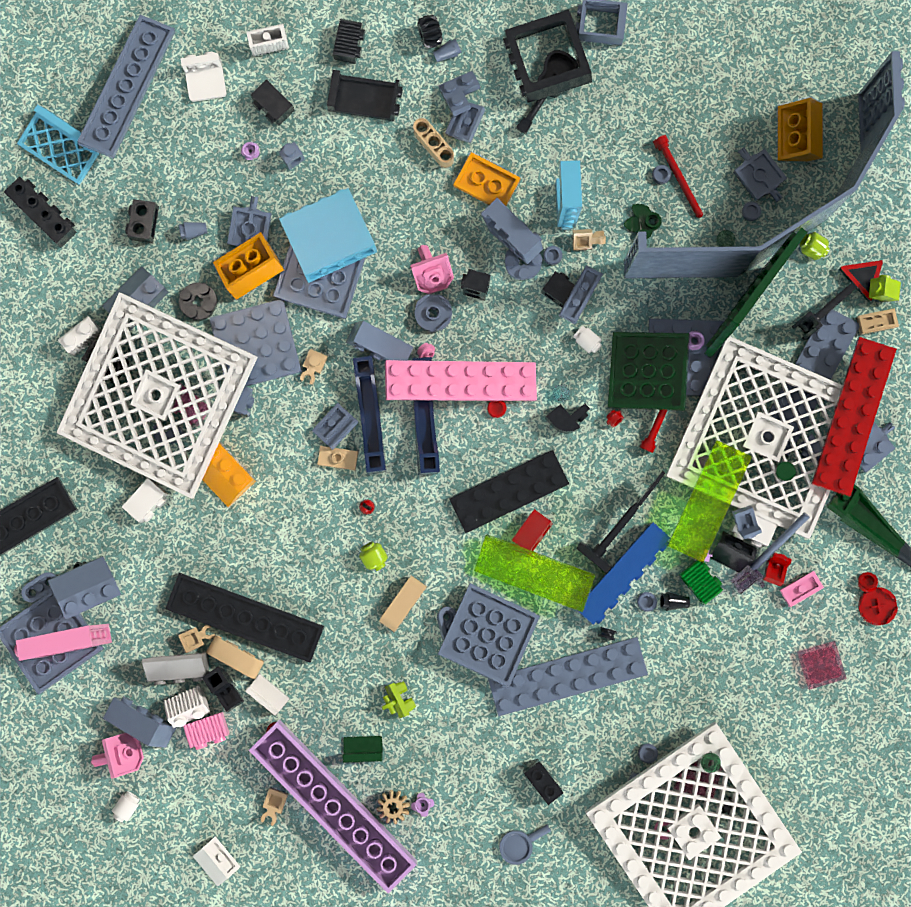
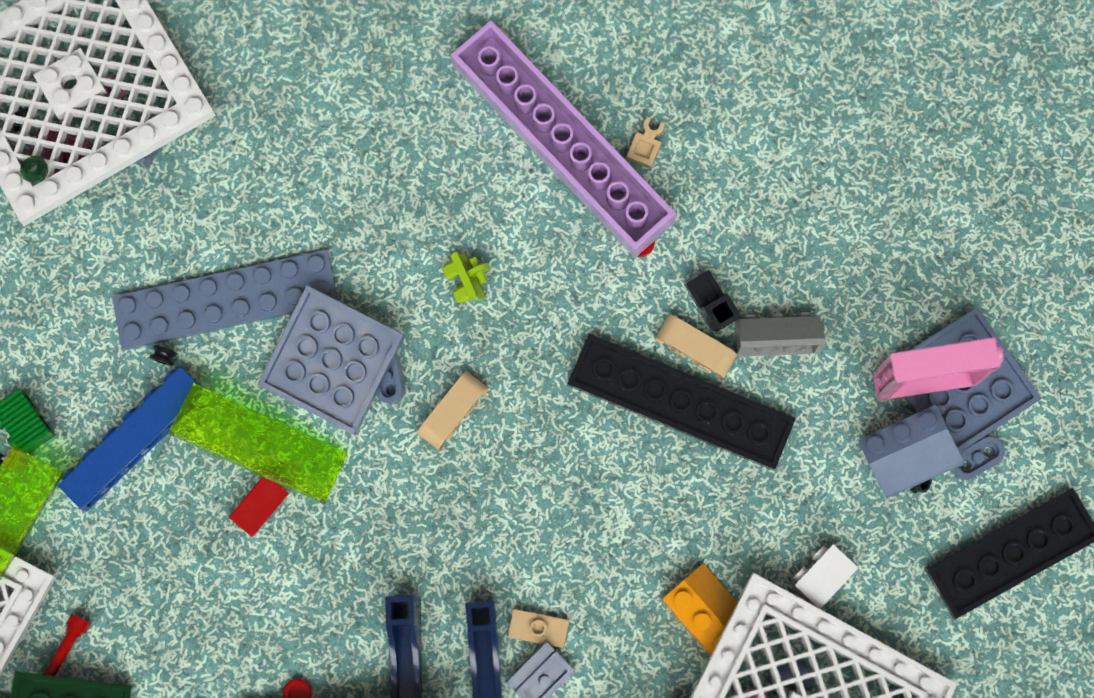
camera: 175 degrees left, 5 degrees down
bright pink piece [91,733,144,779] -> none
sand blue wedge [103,696,177,748] -> none
white brick [112,791,140,822] -> none
white brick [163,686,210,728] -> none
tan plate [178,625,215,653] -> none
bright pink brick [183,712,230,750] -> none
white panel [193,836,240,886] -> none
white panel [245,674,290,715] -> none
dark green panel [342,736,383,763] -> none
red hinge [359,499,375,515] -> none
lime head [359,541,388,571] -> none
tan gear [377,790,410,824] -> none
lavender plate [411,793,434,817] -> none
black plate [449,450,569,534] -> none
sand blue piece [499,824,551,865] -> none
black brick [523,759,564,805] -> none
black brick [545,403,590,434] -> none
black piece [576,471,666,573] -> none
red plate [606,410,624,427] -> none
sand blue tile [637,592,657,612] -> none
sand blue tile [638,743,658,764] -> none
black cone [660,592,690,611] -> none

